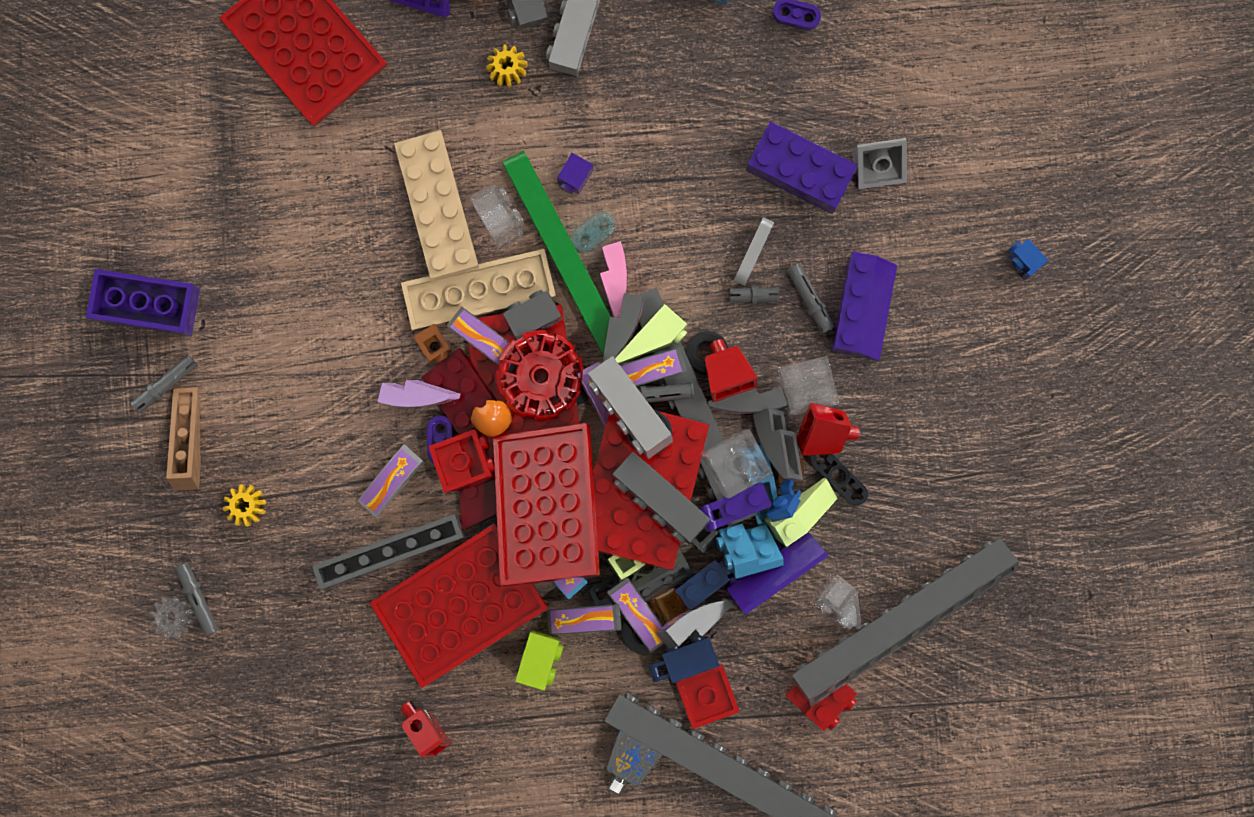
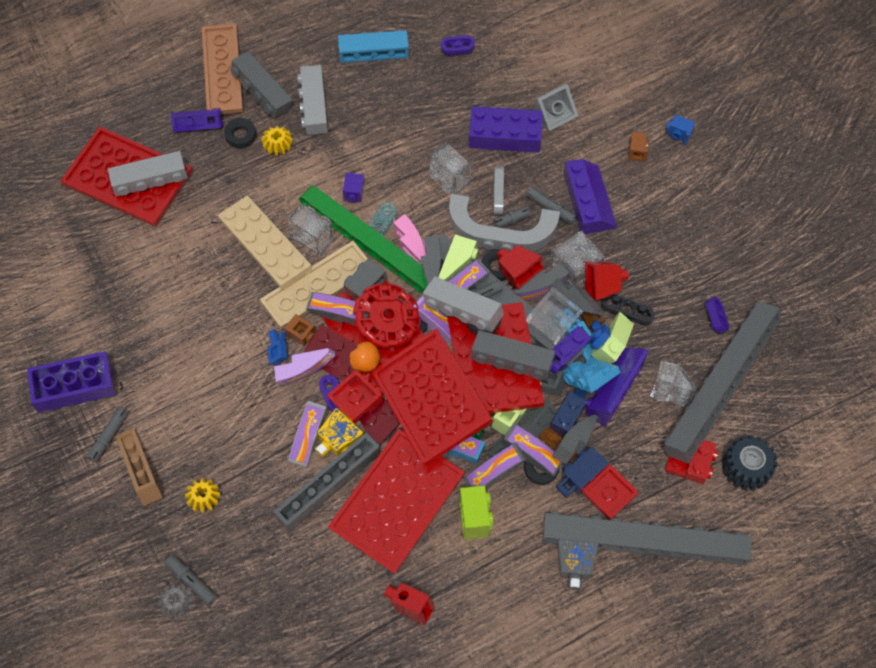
camera: 25 degrees left, 20 degrees down
none -> light grey brick [108,151,188,196]
none -> black tyre [224,118,256,149]
none -> blue plate [267,329,287,366]
none -> torso [315,408,363,457]
none -> clear brick [429,142,471,195]
none -> light grey arch [449,194,560,252]
none -> dark orange brick [628,132,649,162]
none -> dark purple plate [706,296,729,333]
none -> black wheel [722,435,778,491]

